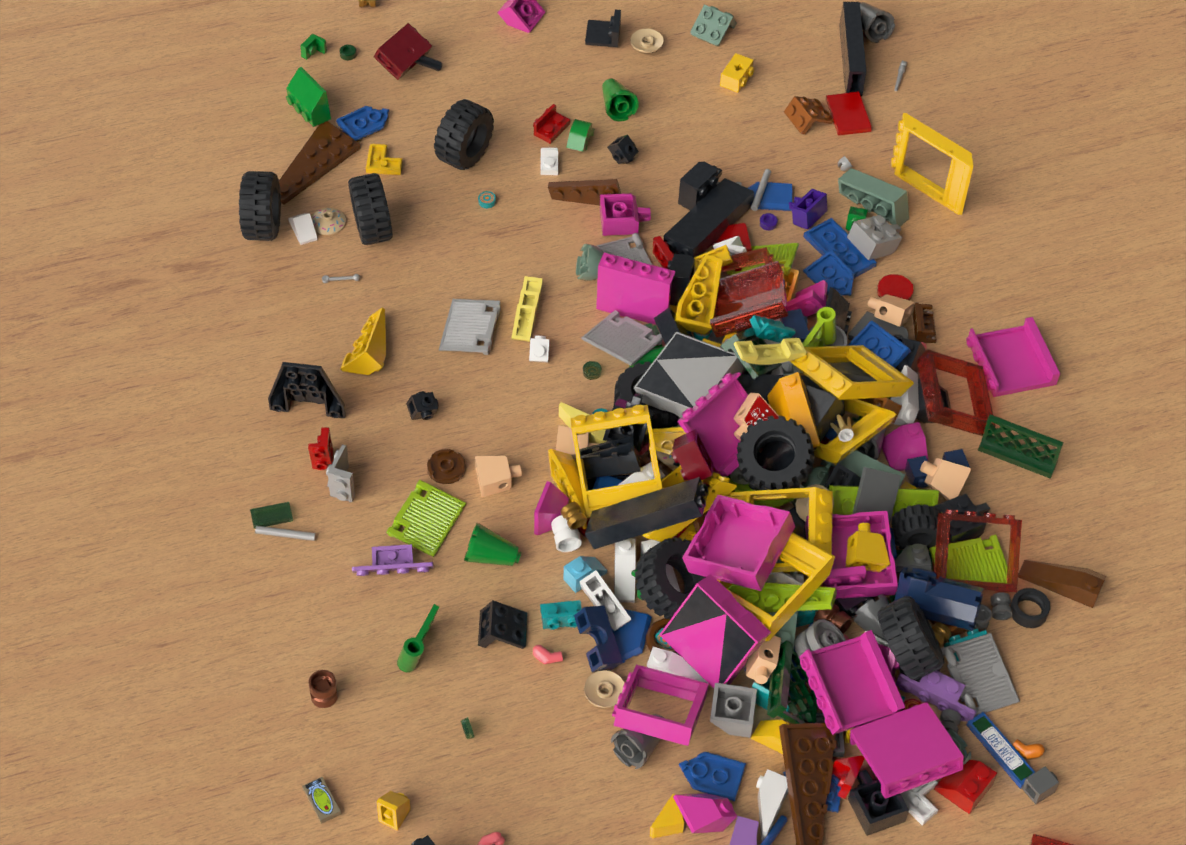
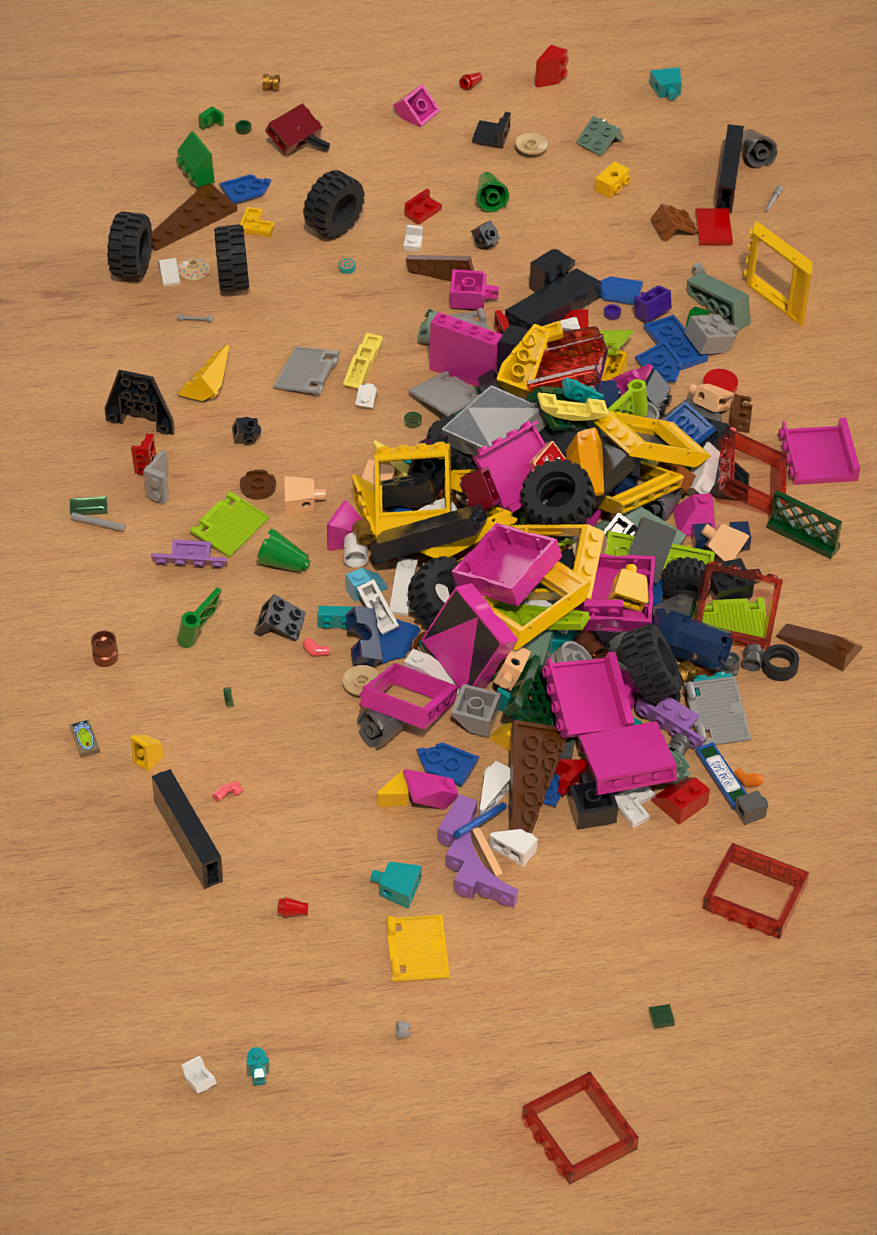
camera: 10 degrees right, 5 degrees down
green brick [566,119,595,152] -> none
light grey bar [751,169,771,211] -> none
piece [830,415,854,442] -> none

